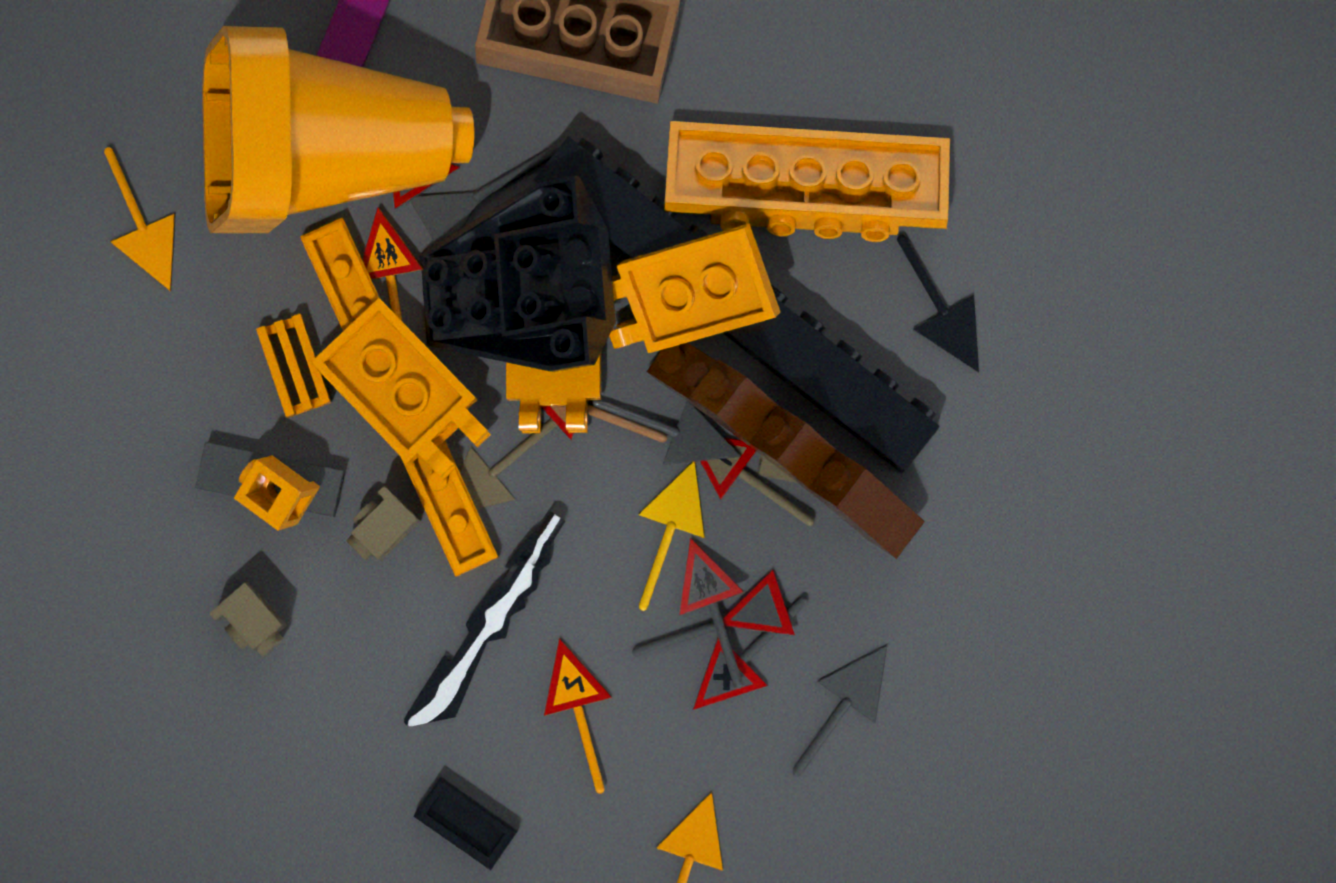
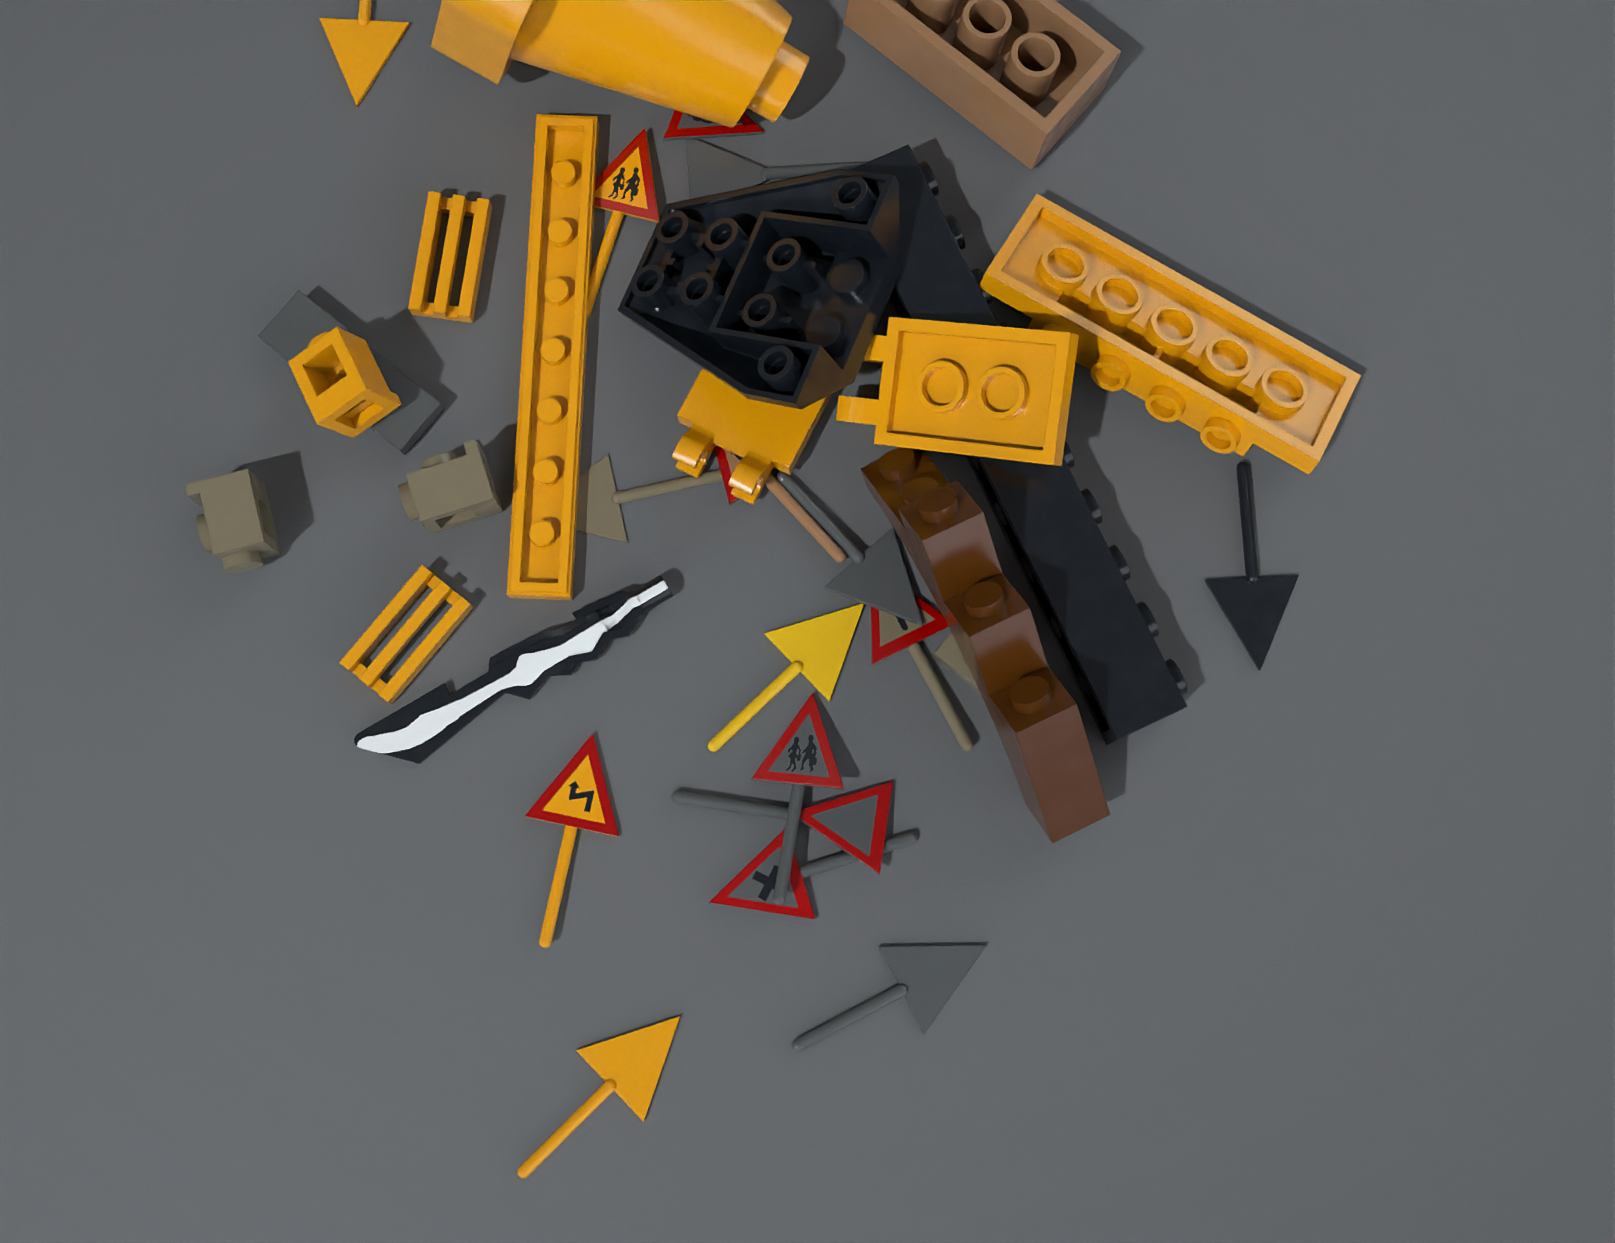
camera: 25 degrees right, 5 degrees down
light orange tile [311,298,491,480] -> none
black tile [413,777,518,870] -> none
none -> light orange tile [339,565,474,704]

